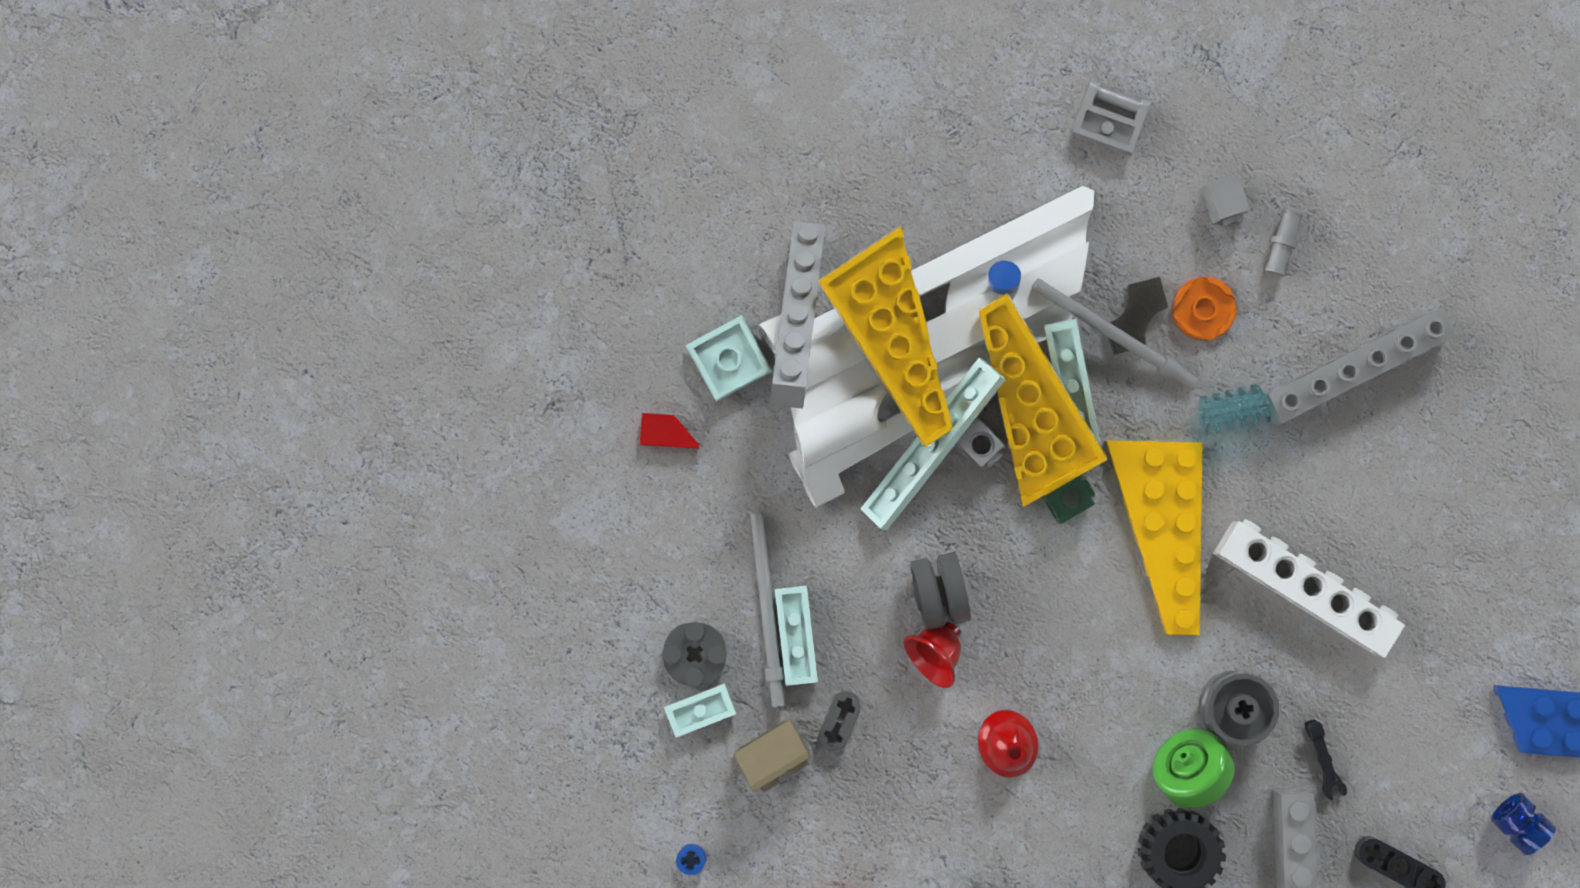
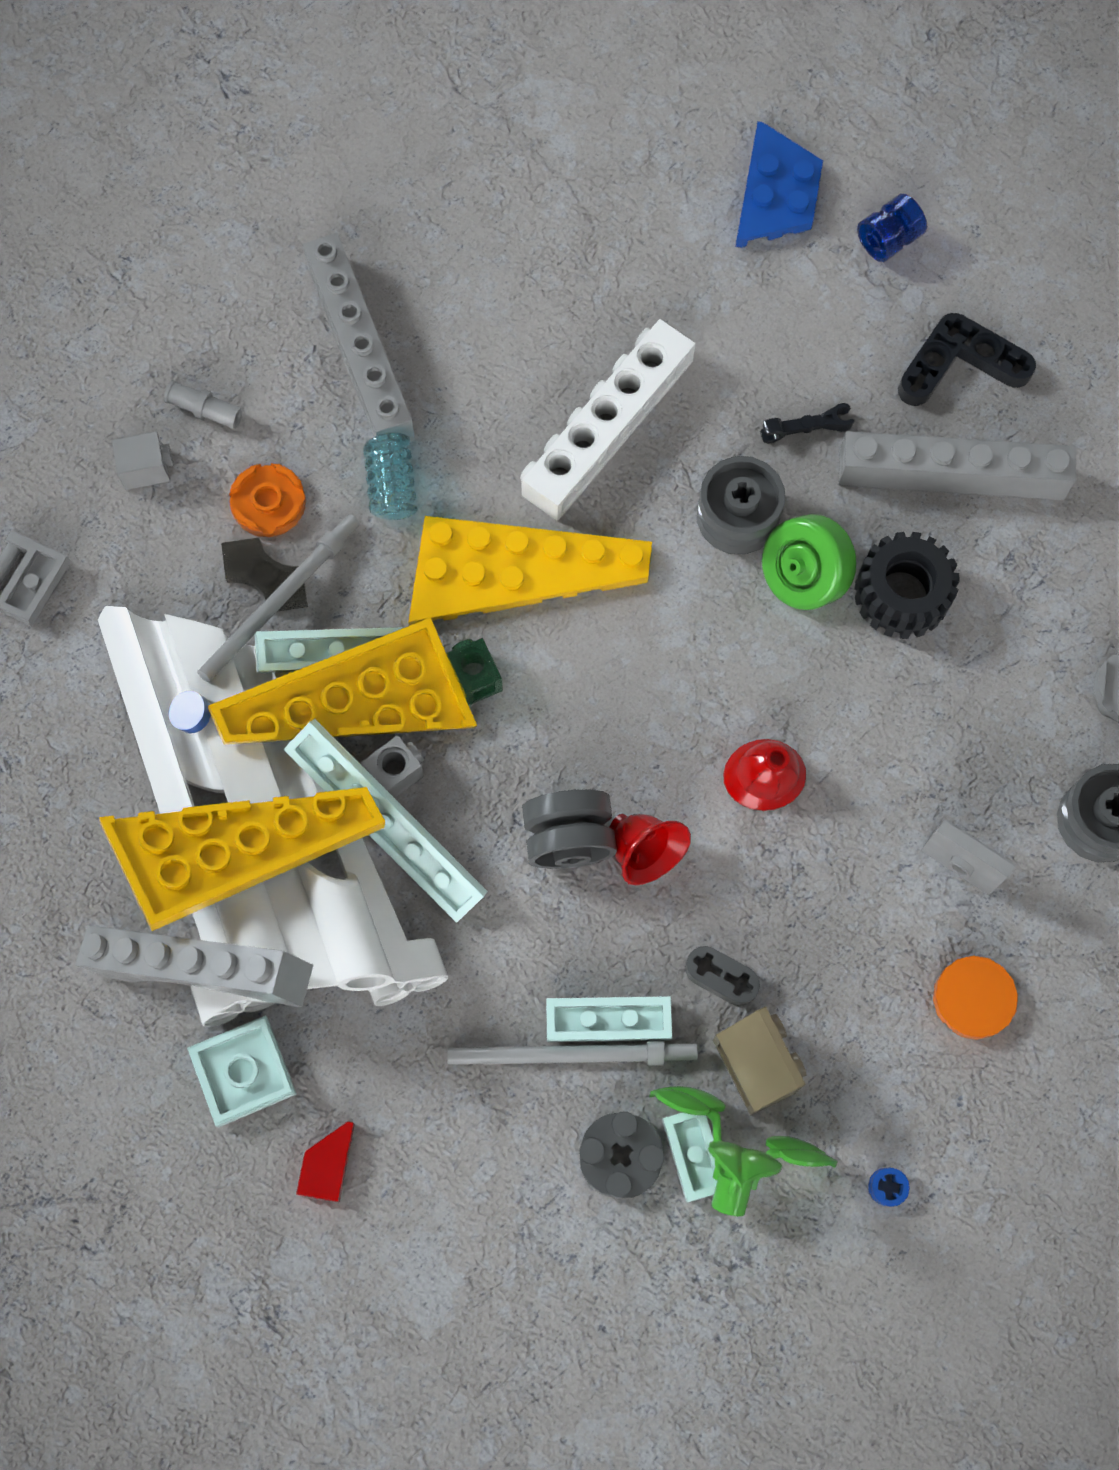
camera: 85 degrees left, 15 degrees down
none -> bright green plant [649,1086,838,1216]

